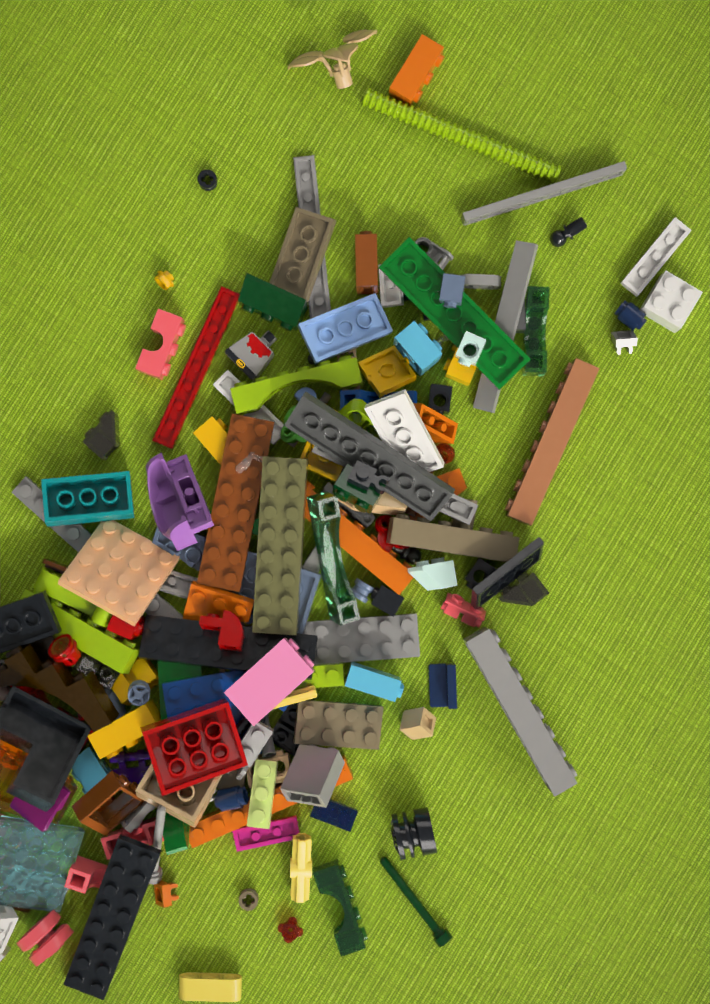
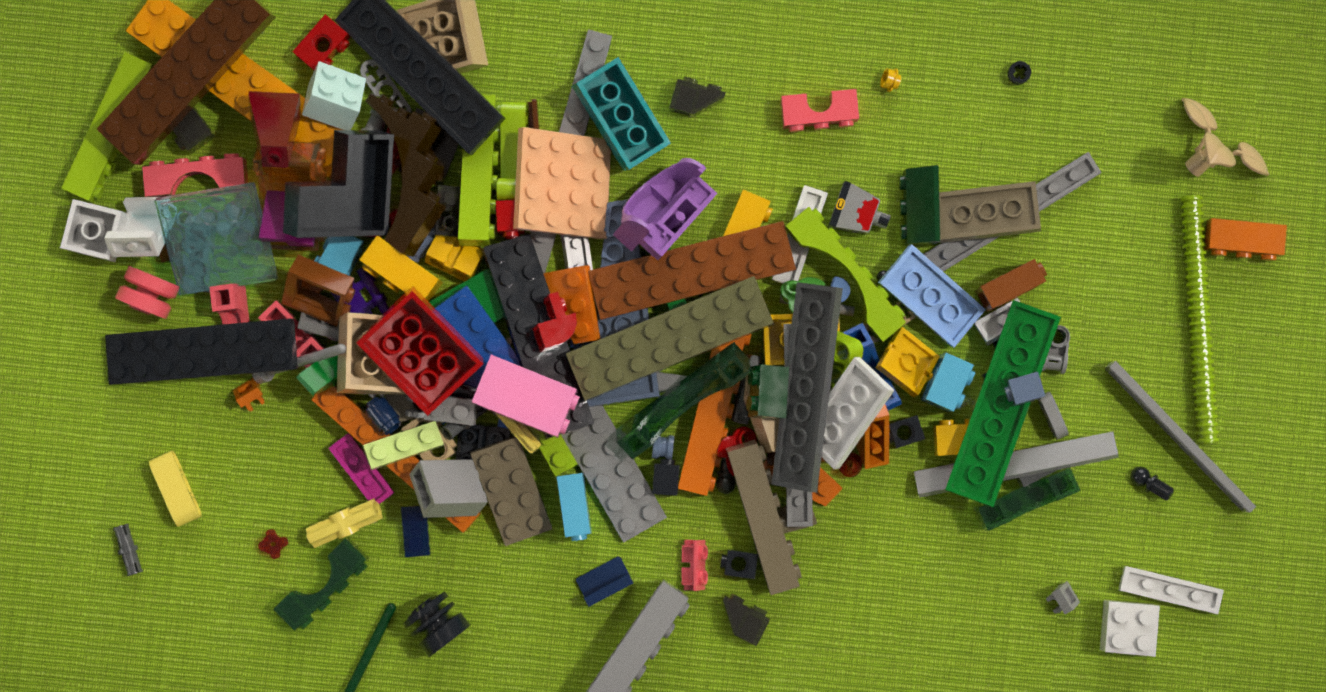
camera: 60 degrees right, 0 degrees up
red piece [48,634,81,666] -> none
sand blue wheel [128,680,150,706] -> none
red tile [152,286,240,450] -> none
clear piece [235,452,263,473] -> none
dark tan bush [239,888,259,911] -> none
black plate [347,460,390,494] -> none
tan panel [400,707,436,740] -> none
light aqua slope [408,557,458,591] -> none
light aqua brick [455,331,486,367] -> none
black tile [471,537,544,609] -> none
nougat brick [505,358,600,526] -> none
dark blue brick [614,300,647,331] -> none

